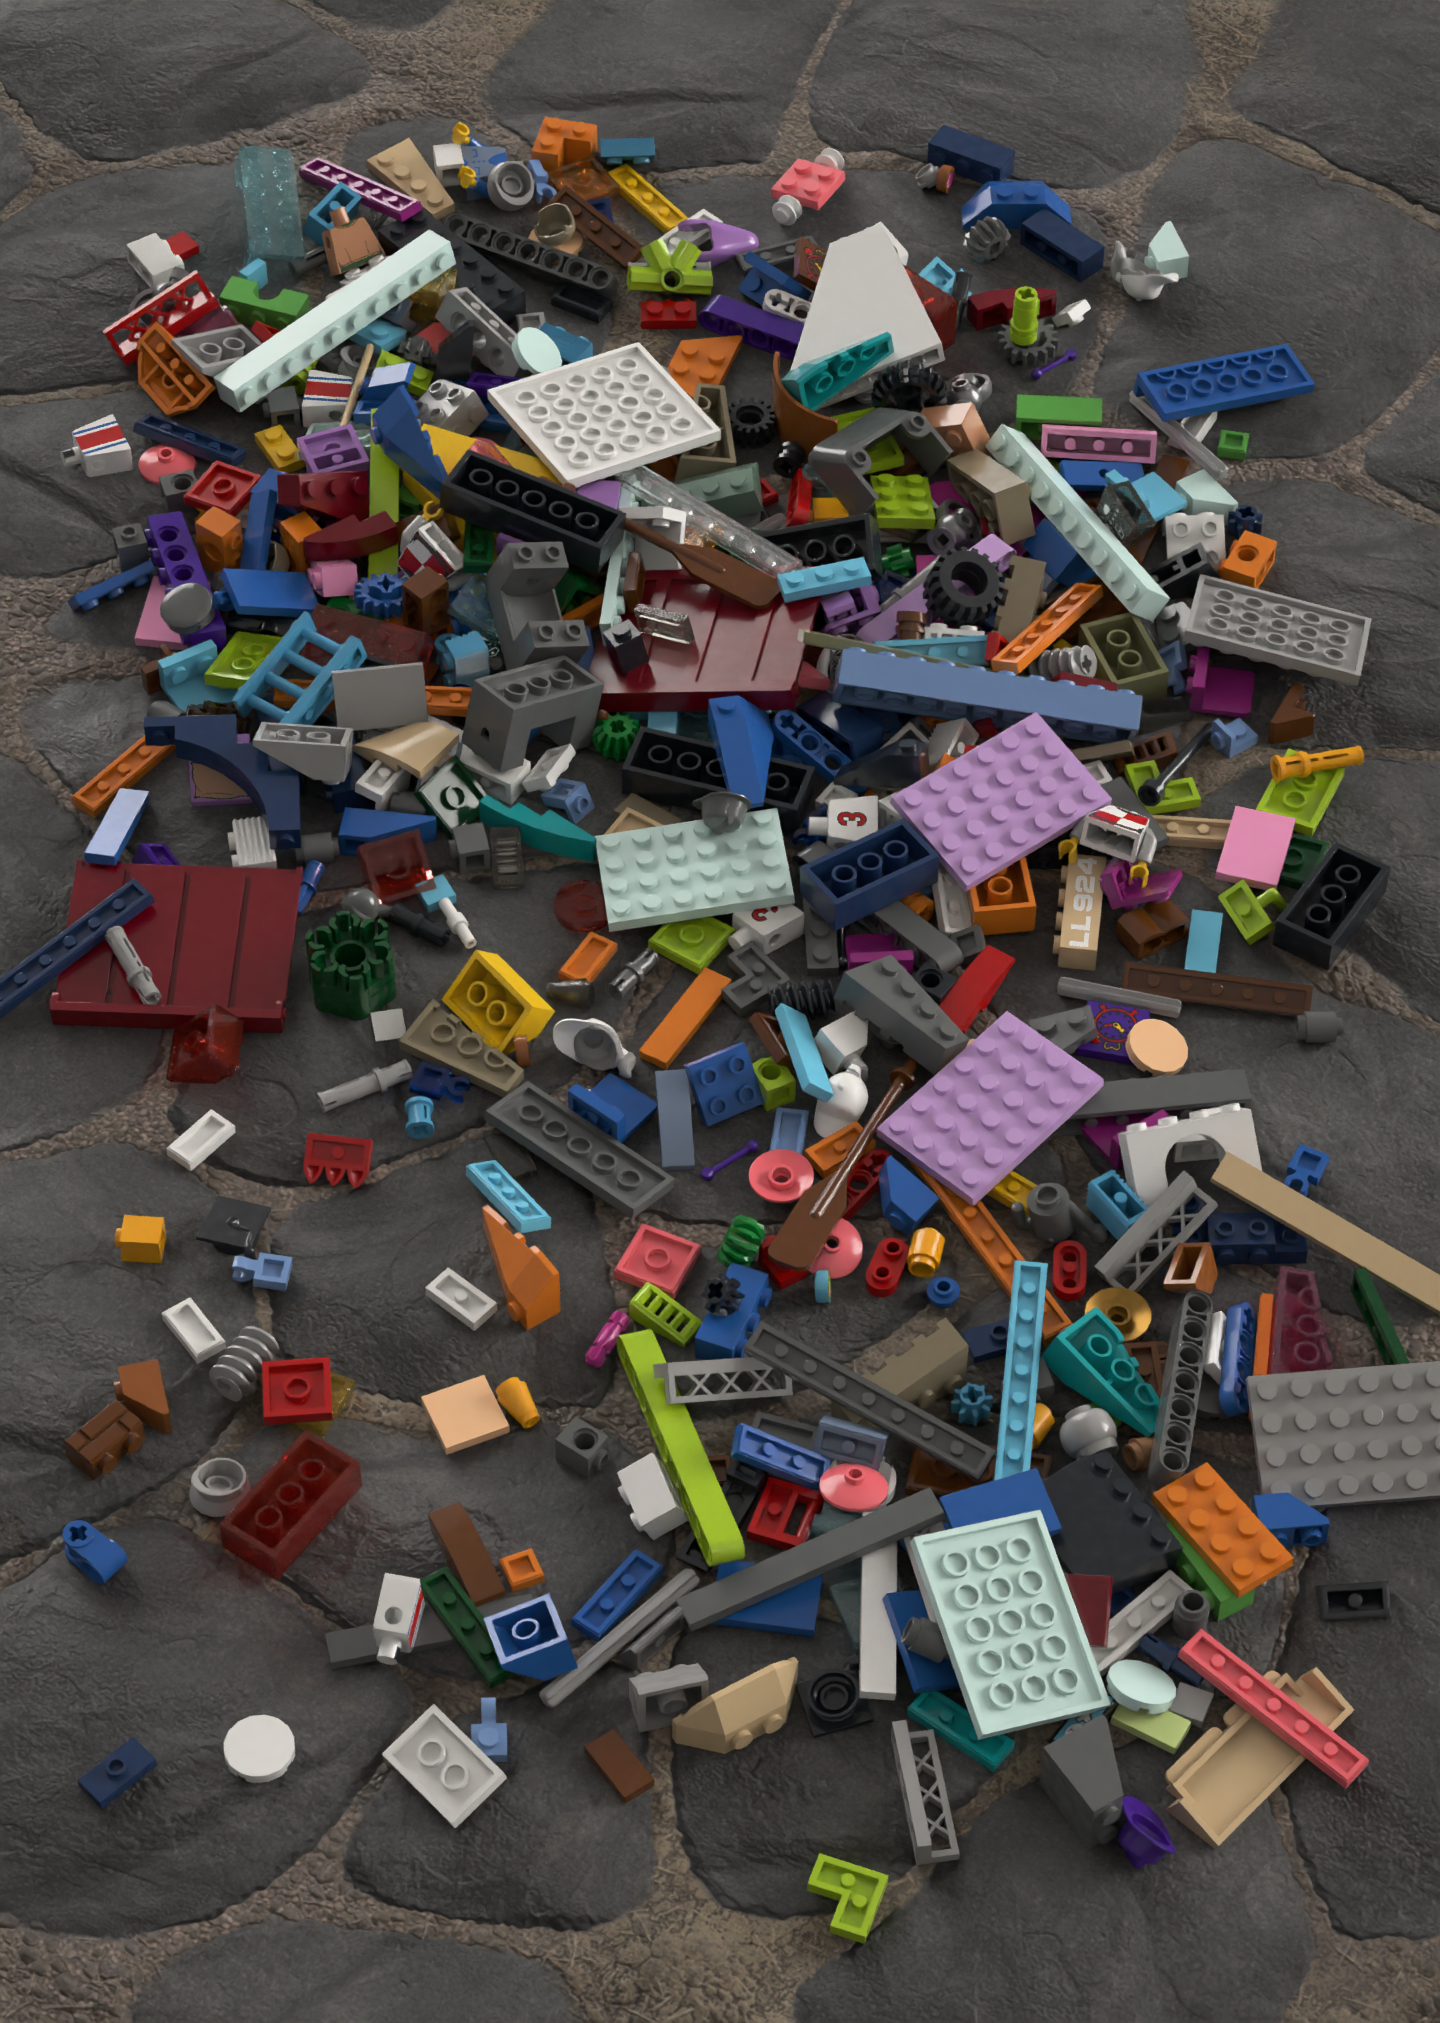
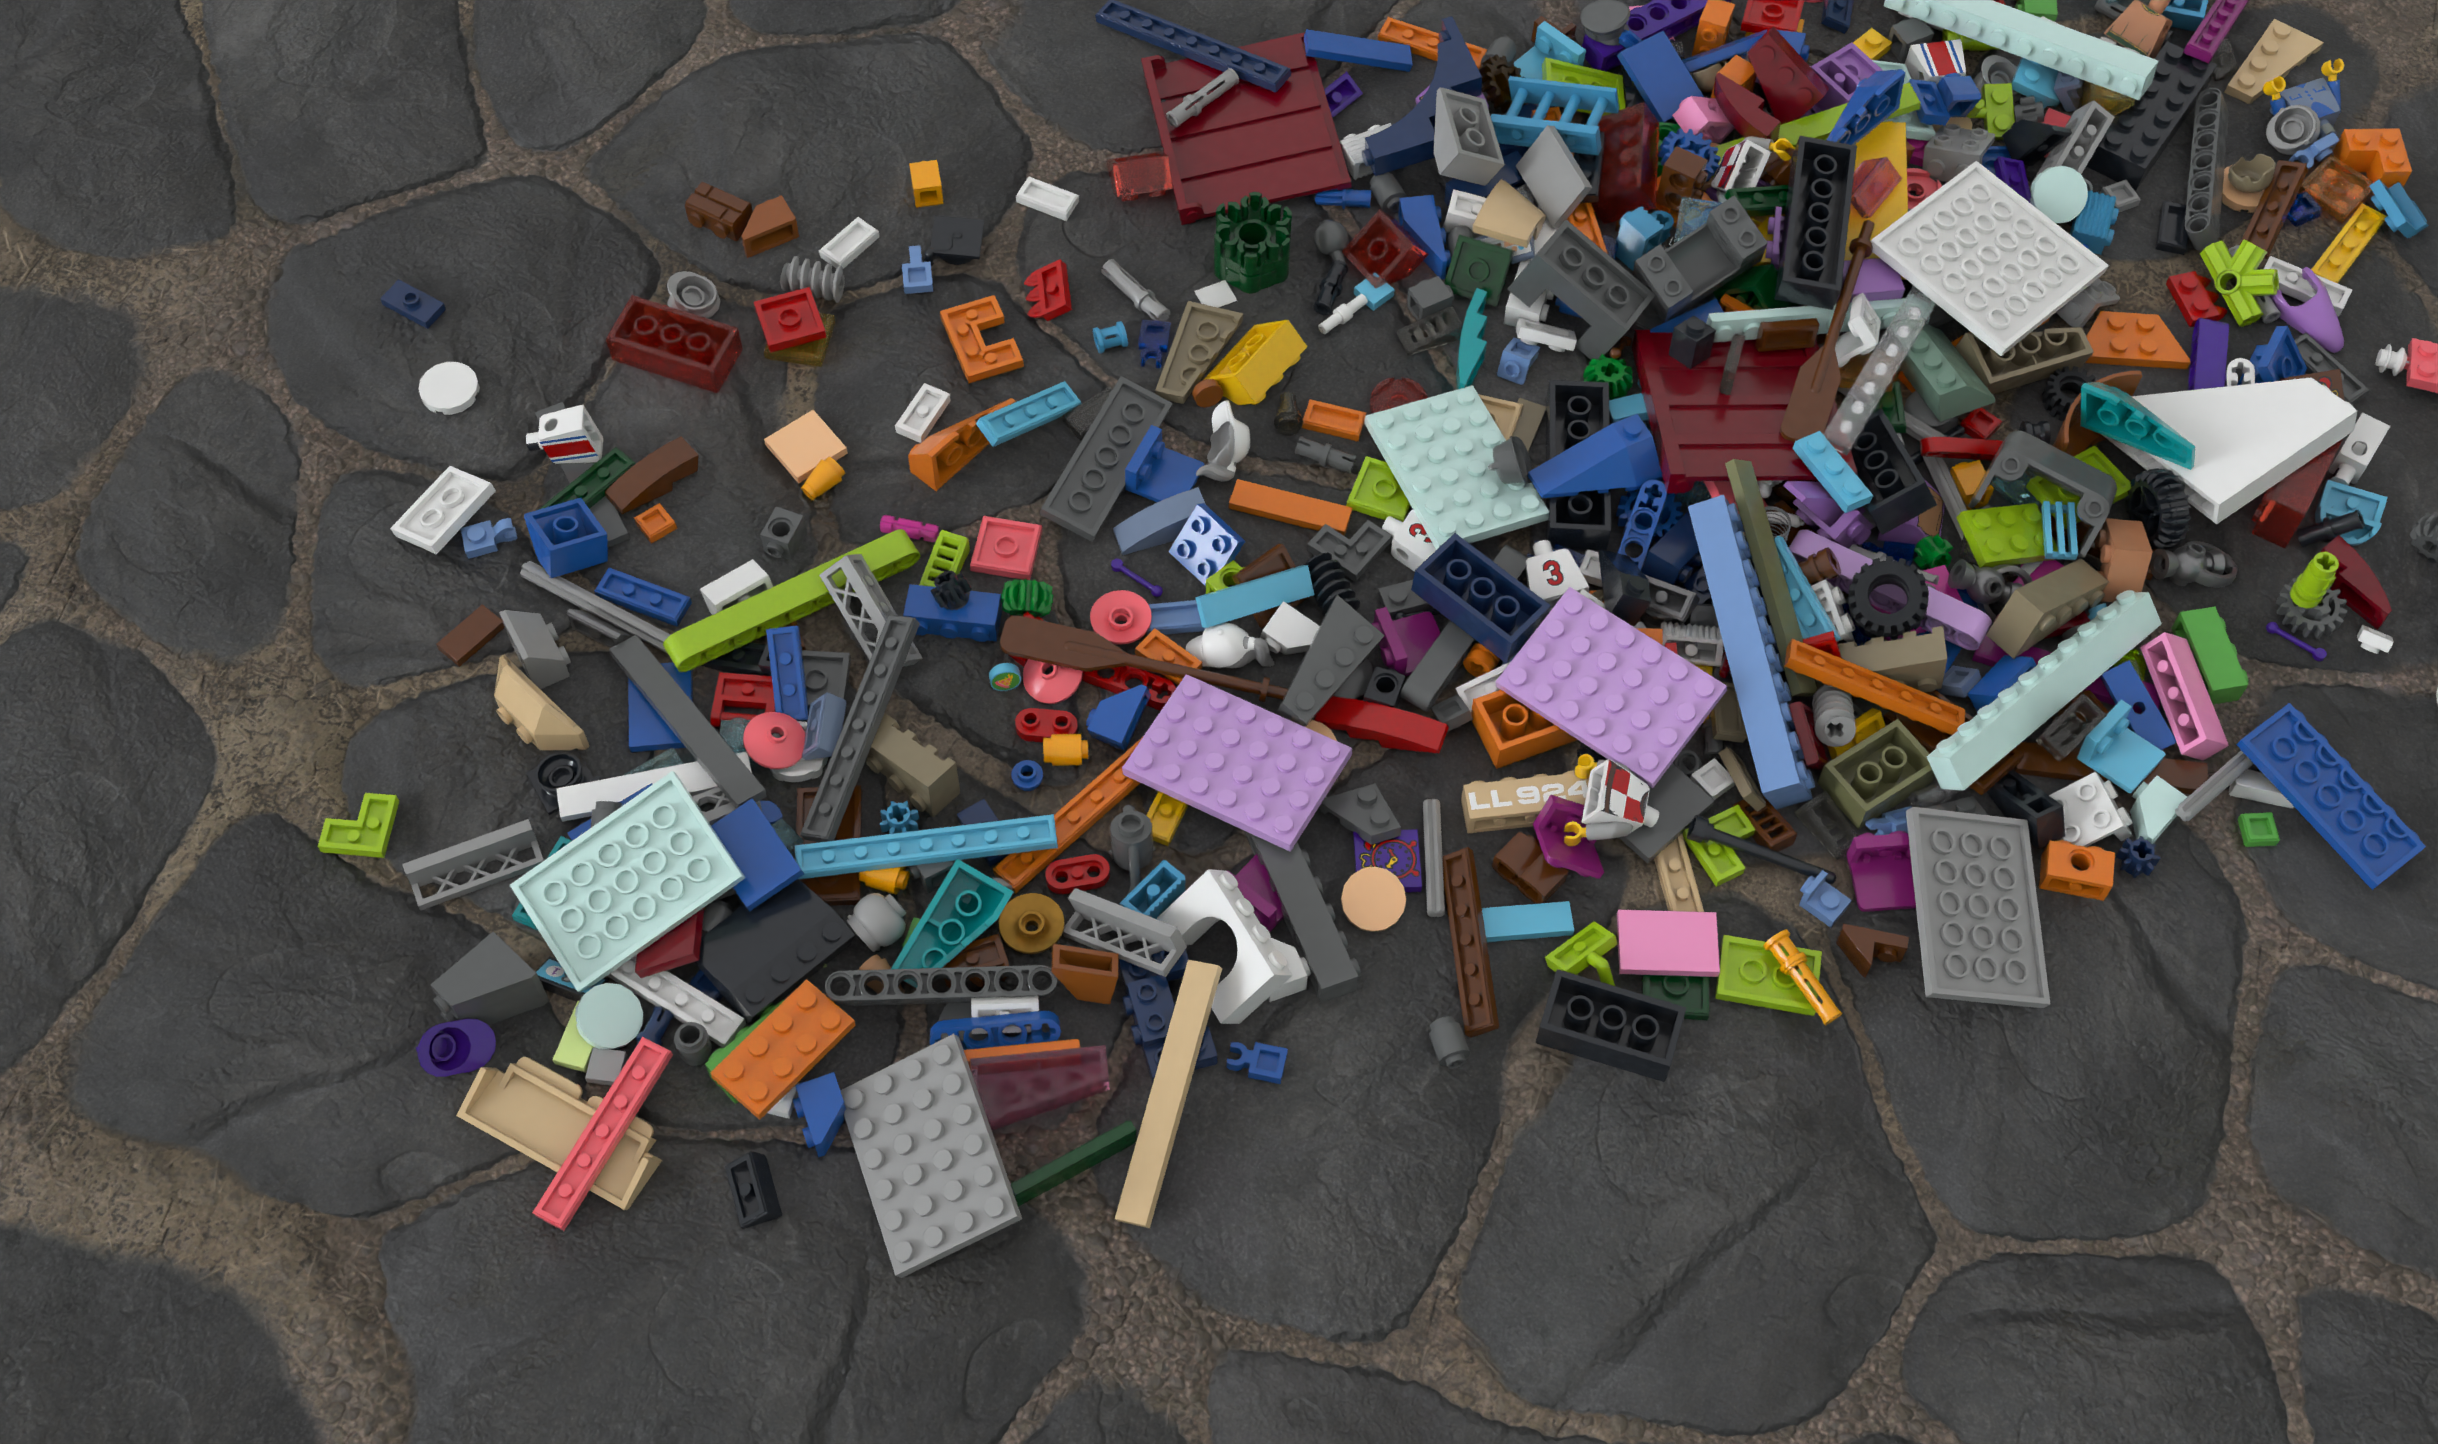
camera: 75 degrees right, 10 degrees up
blue piece [62,1520,128,1585] -> none
tan axle [339,344,375,427] -> none
white brick [433,143,464,187] -> none
none -> orange plate [940,295,1024,384]
none -> medium azure tile [2041,501,2078,560]

